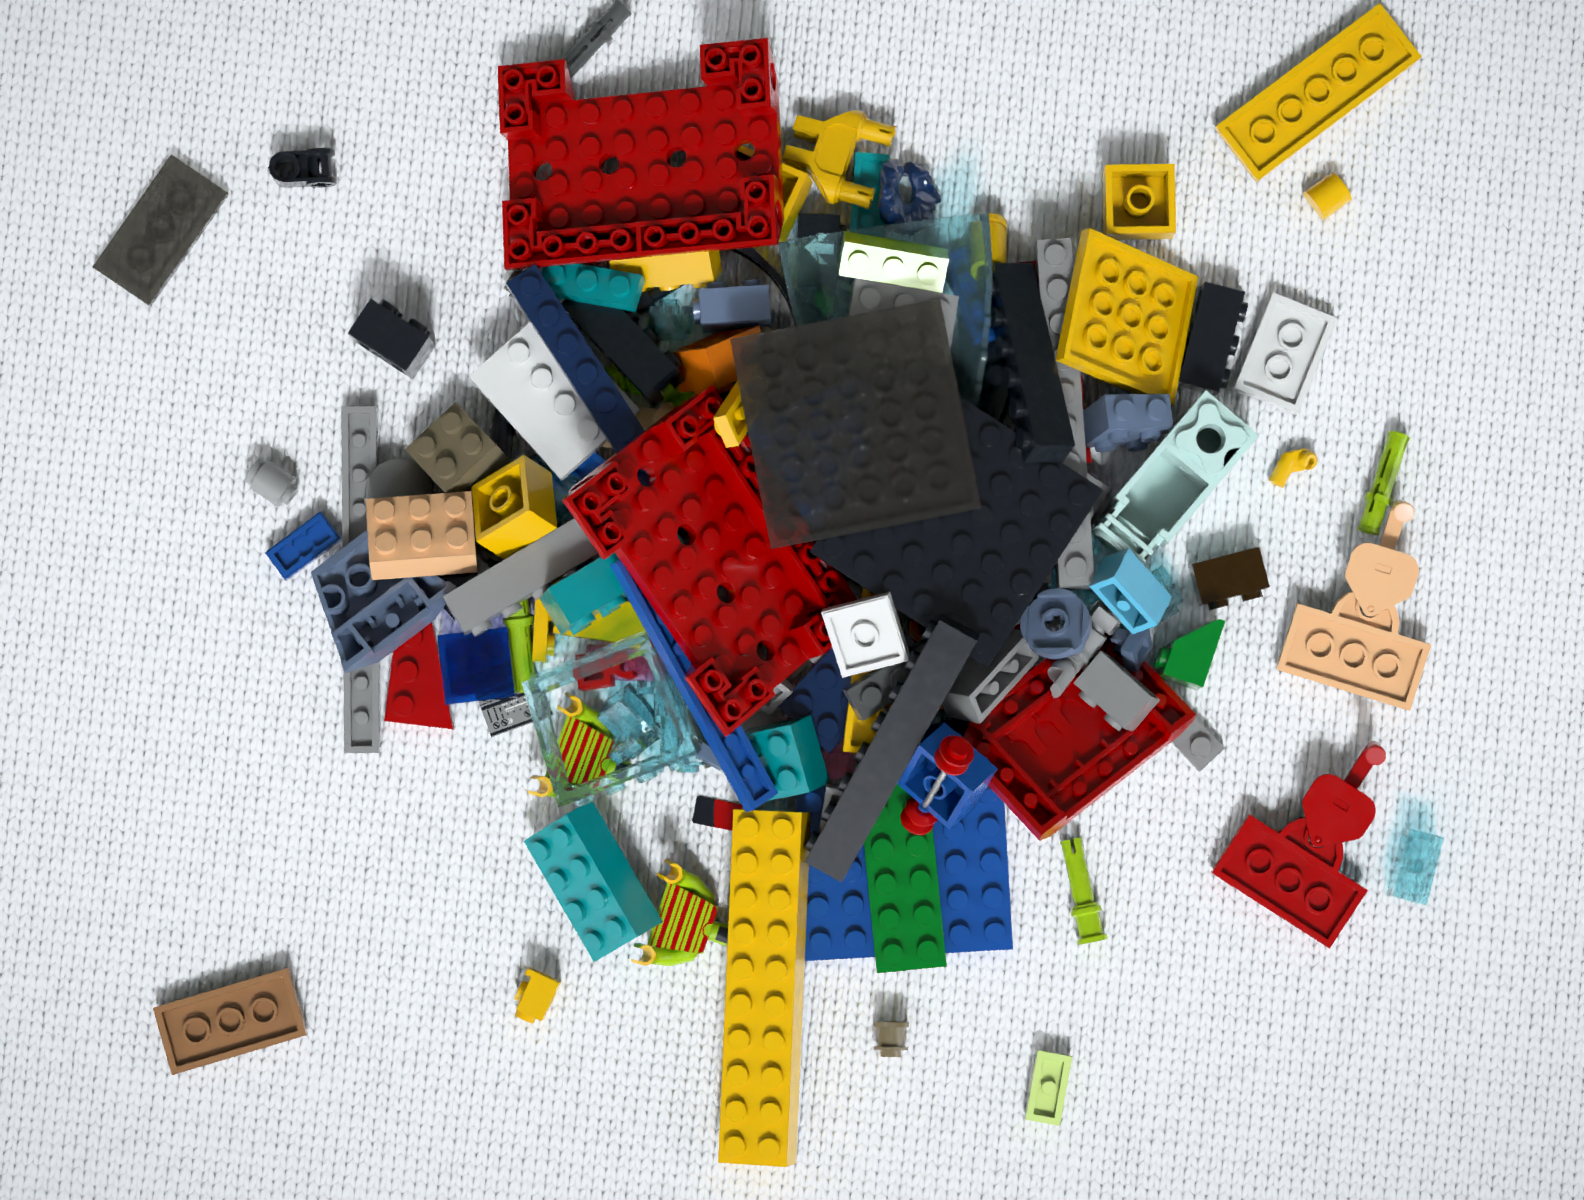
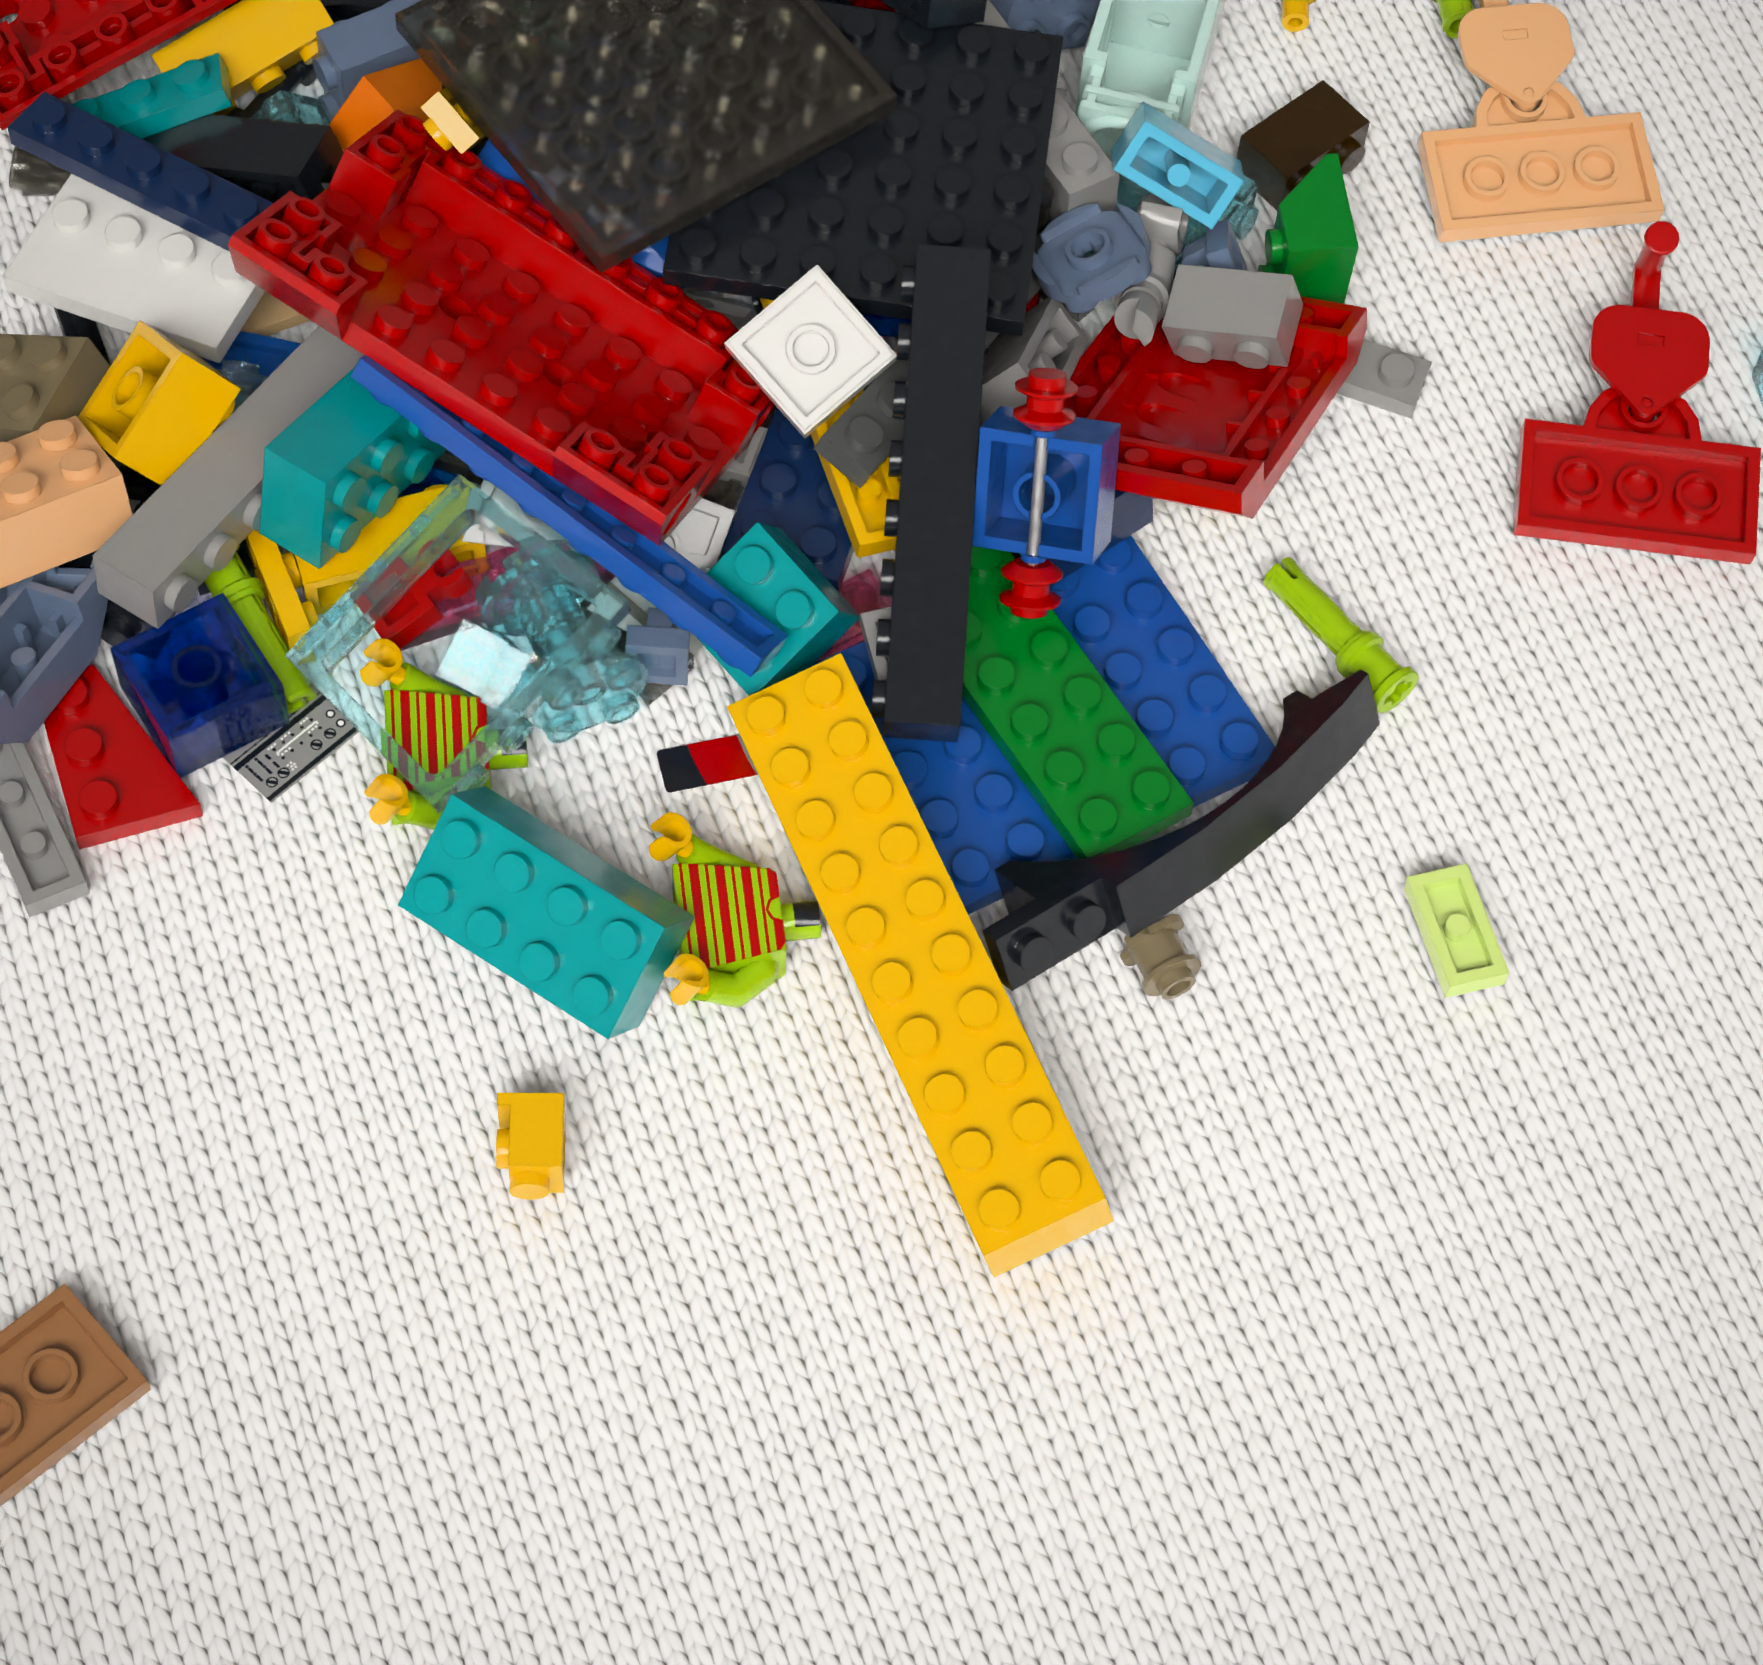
camera: 30 degrees left, 25 degrees down
none -> black slope [982,669,1380,991]

